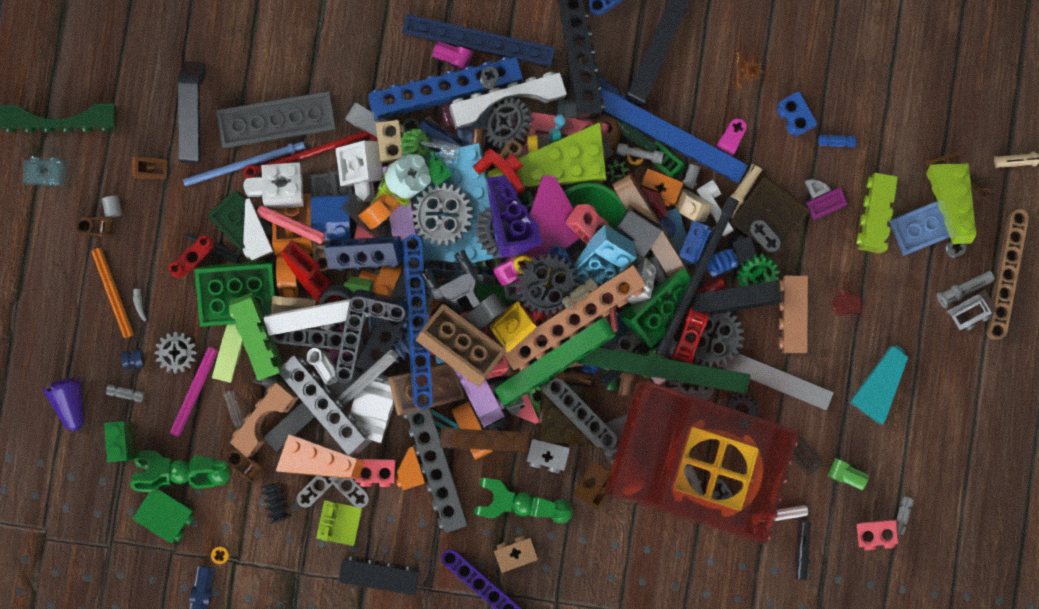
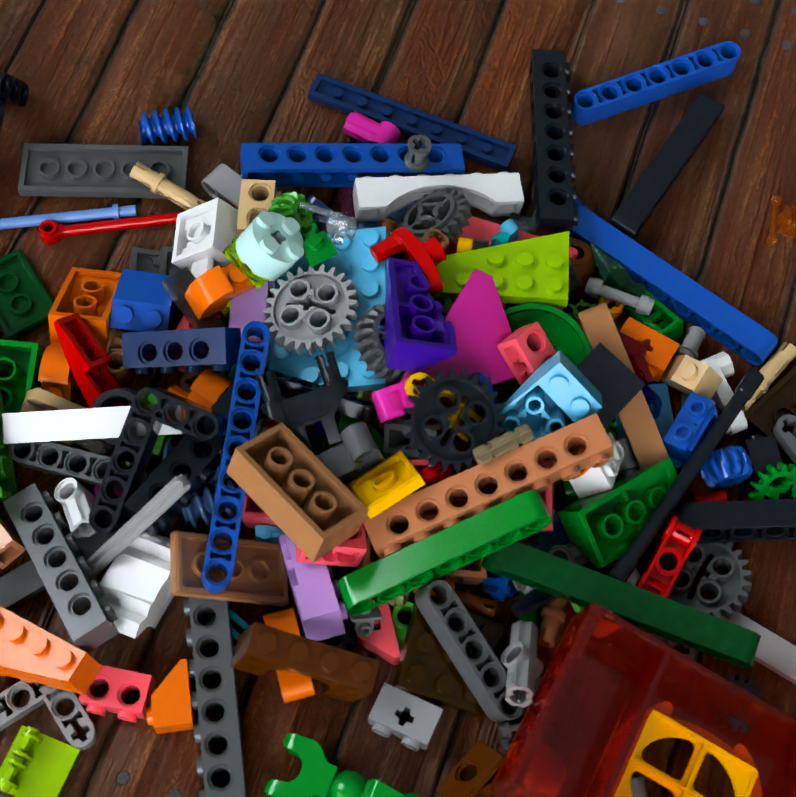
camera: 10 degrees right, 20 degrees down
white brick [243,162,304,209] -> none
white slope [243,199,274,262] -> none
coral axle [256,206,325,244] -> none
dark pink piece [716,119,746,157] -> none
none -> tan pin [130,161,206,210]
none -> blue piece [138,105,197,145]
none -> light grey piece [501,620,544,708]

